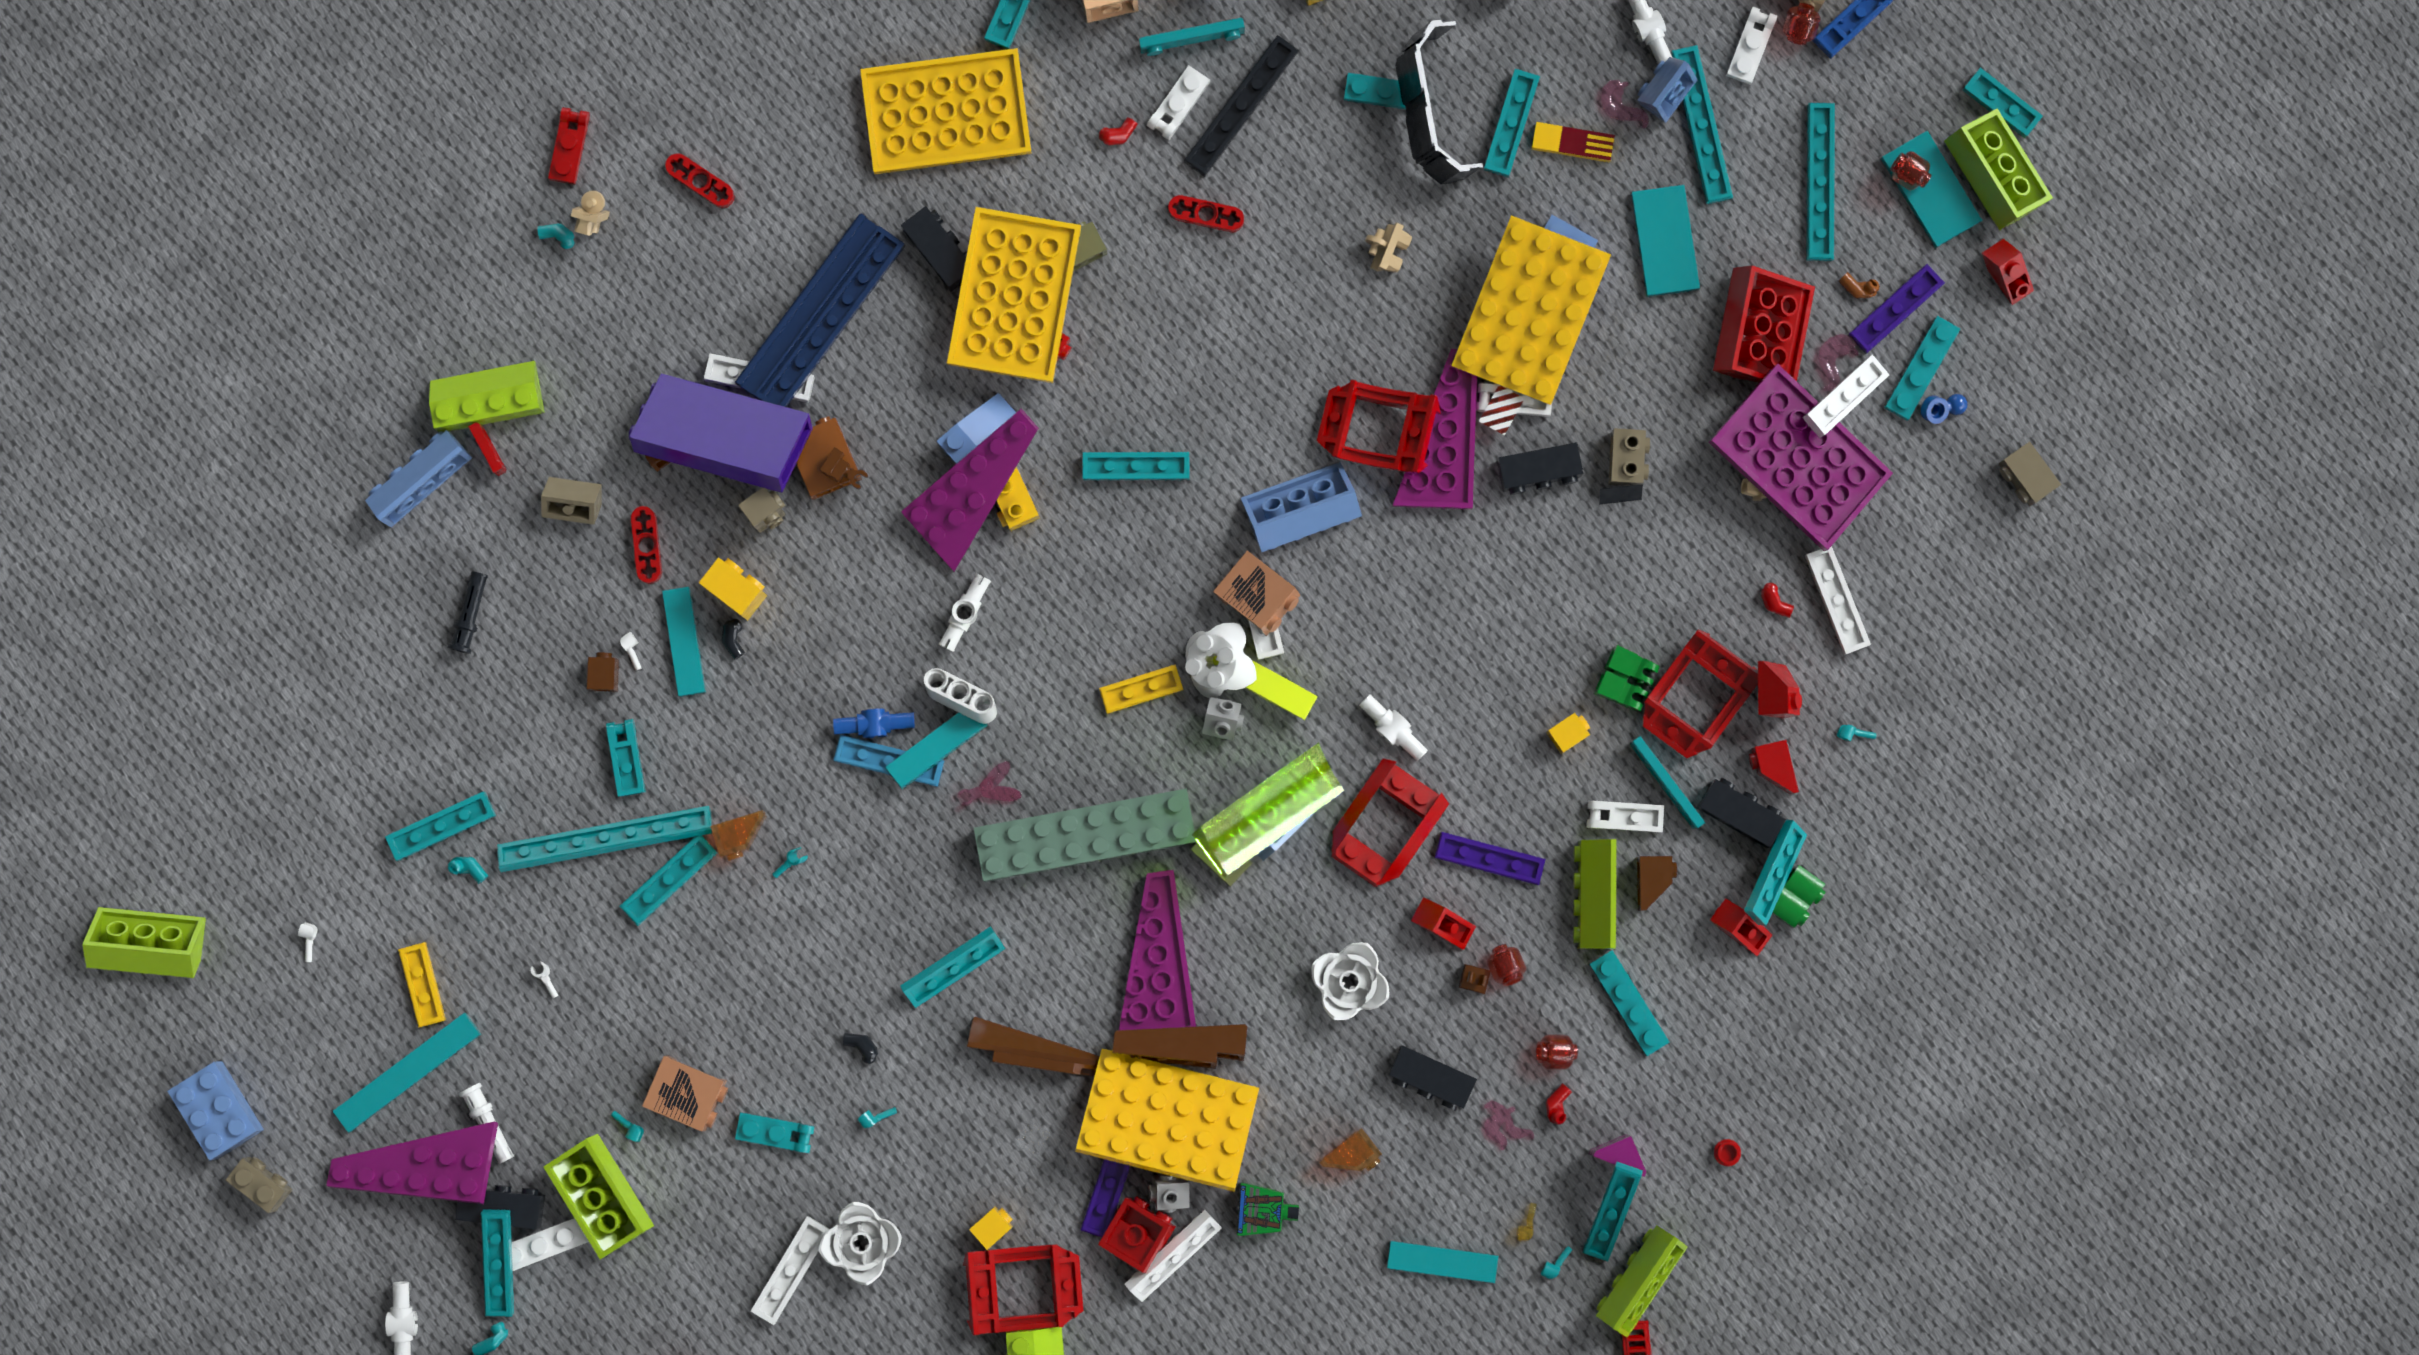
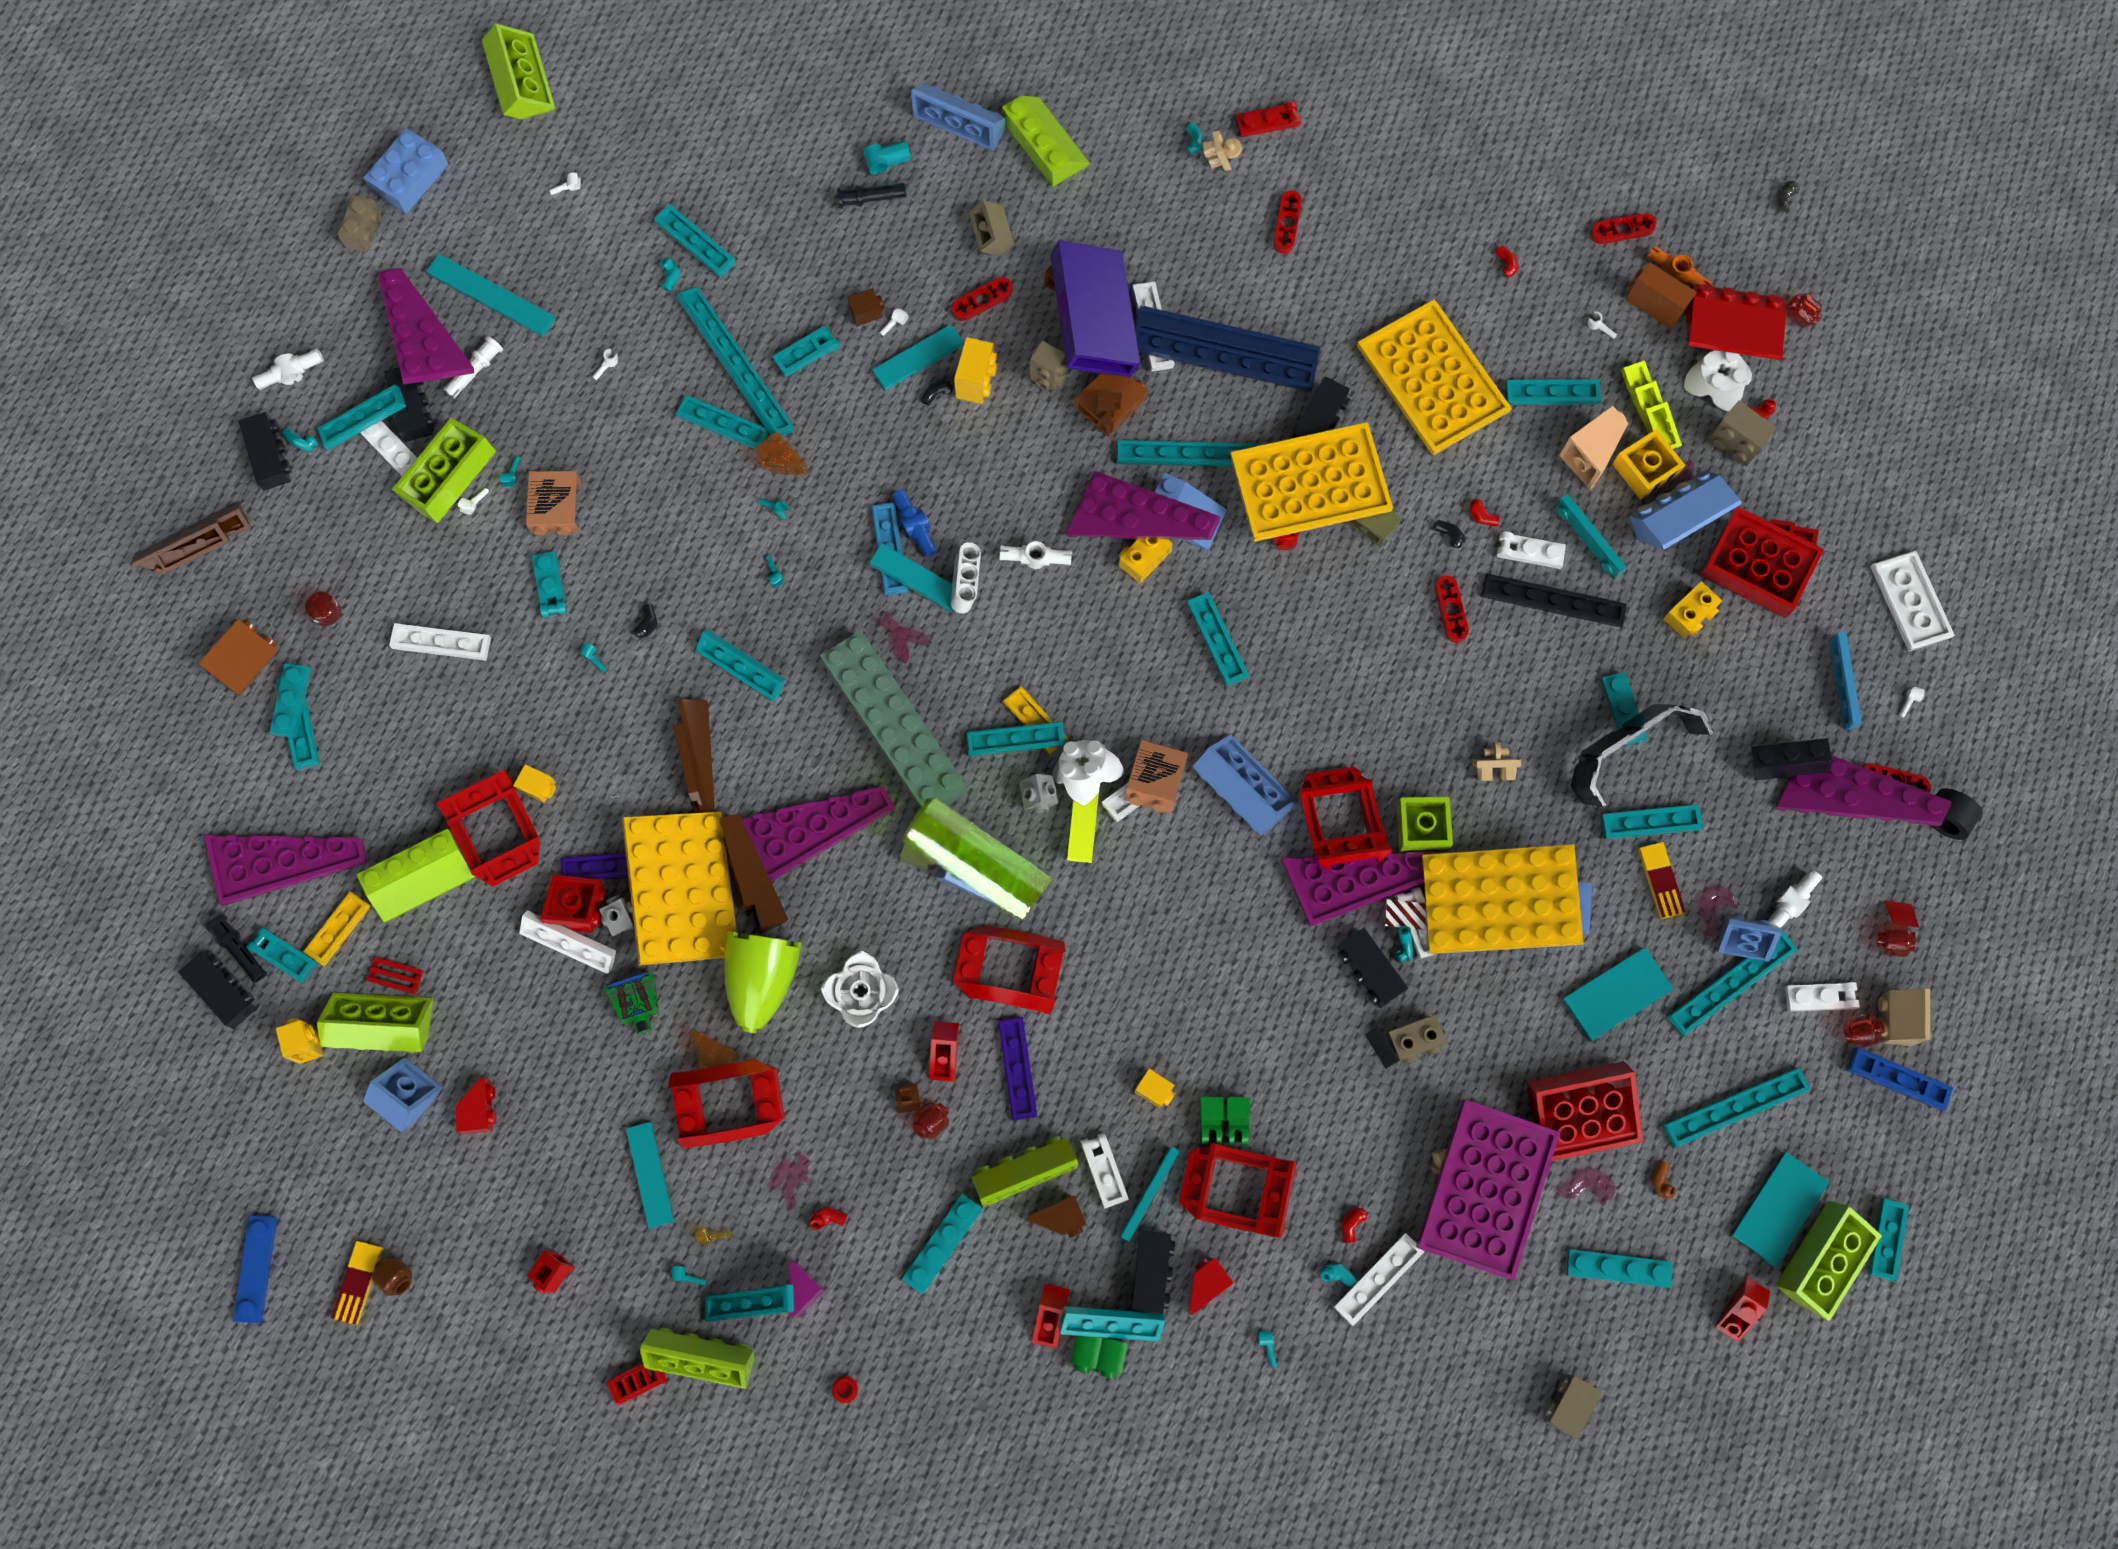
camera: 65 degrees right, 10 degrees down
yellow tile [398,942,446,1028] -> none
red tile [468,422,507,476] -> none
white brick [818,1202,902,1286] -> none
white pin [1359,694,1428,761] -> none
black brick [1388,1045,1477,1111] -> none
clear red head [1536,1034,1578,1070] -> none
red slope [1758,661,1802,718] -> none
white plate [1803,355,1889,438] -> none
dark purple tile [1848,264,1945,354] -> none
clear red head [1890,151,1932,191] -> none
blue plate [1921,394,1968,424] -> none
none -> white hand [458,488,489,515]
none -> red wedge [667,1058,785,1148]
none -> lime cylinder [724,931,802,1033]
none -> teal hand [765,556,784,589]
none -> teal piece [863,140,911,175]
none -> teal tile [966,721,1065,757]
none -> teal tile [1116,440,1257,467]
none -> teal arm [1320,1263,1359,1289]
none -> teal arm [1395,926,1413,963]
none -> lime brick [1396,797,1453,852]
none -> black arm [1435,519,1465,549]

